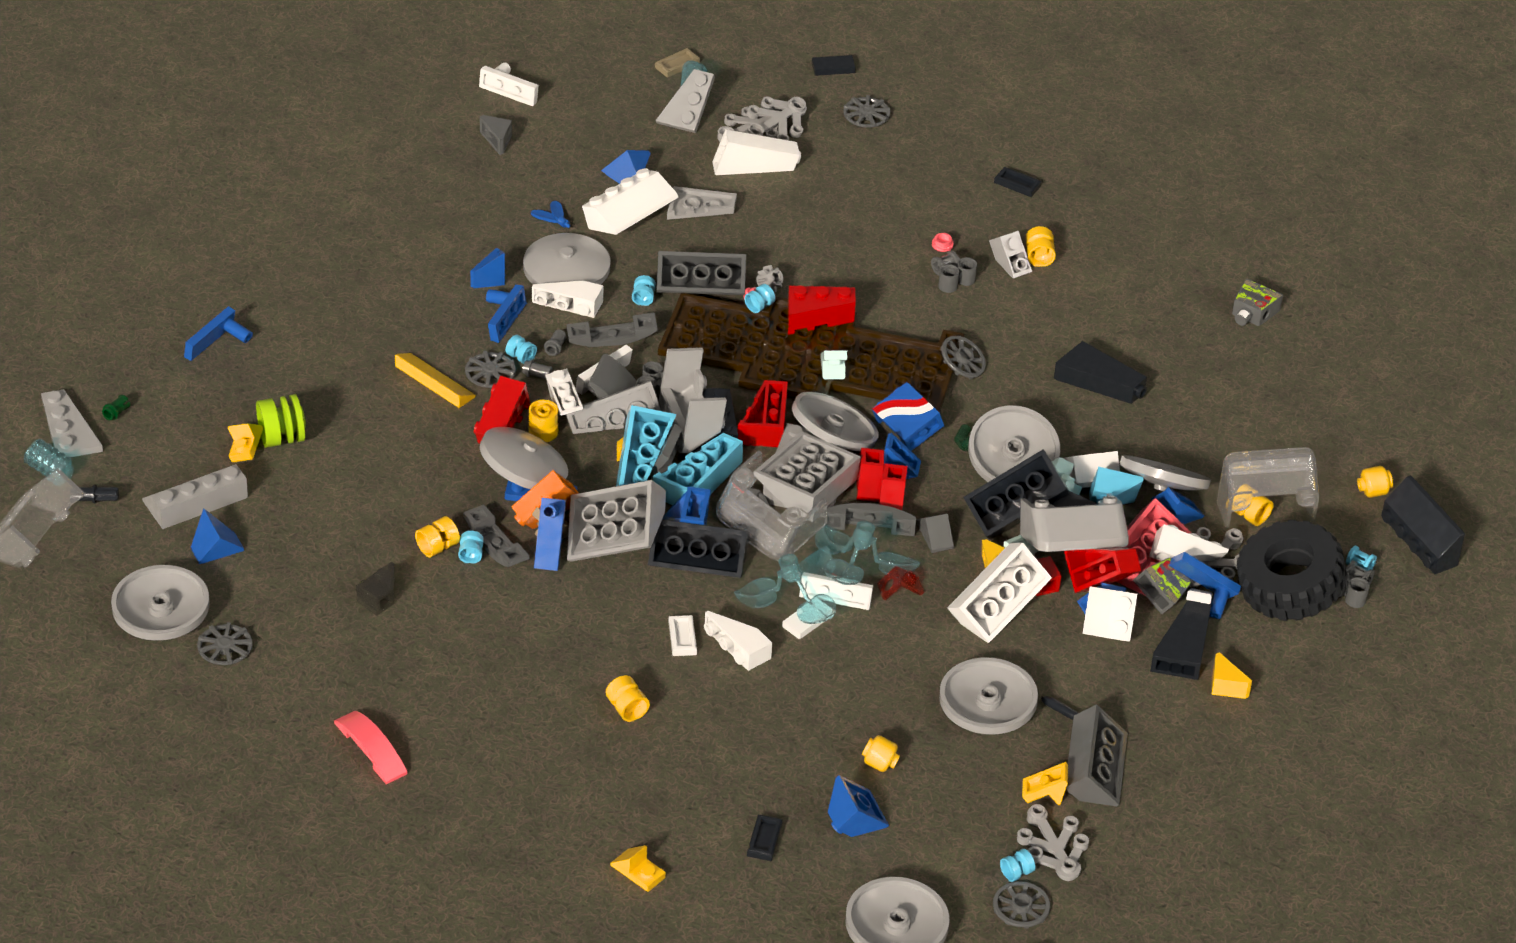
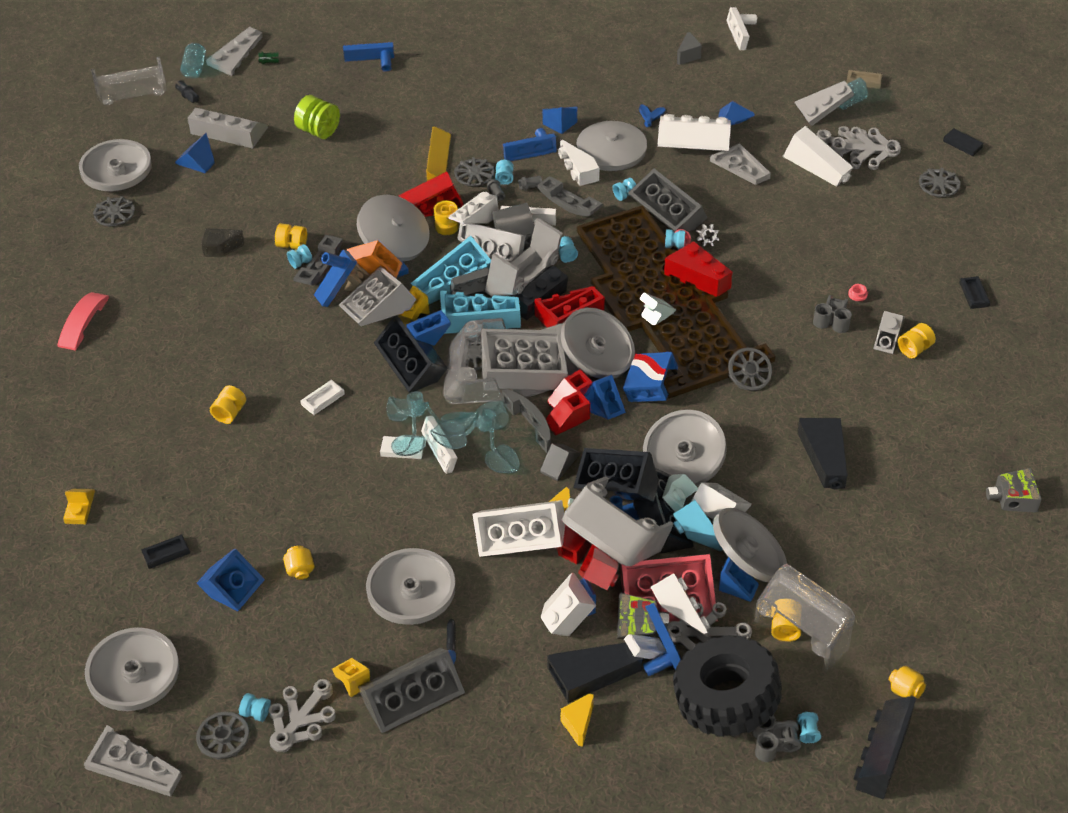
camera: 55 degrees right, 5 degrees up
yellow slope [228,424,263,462] -> none
white slope [704,611,772,671] -> none
clear red bracket [877,566,924,600] -> none

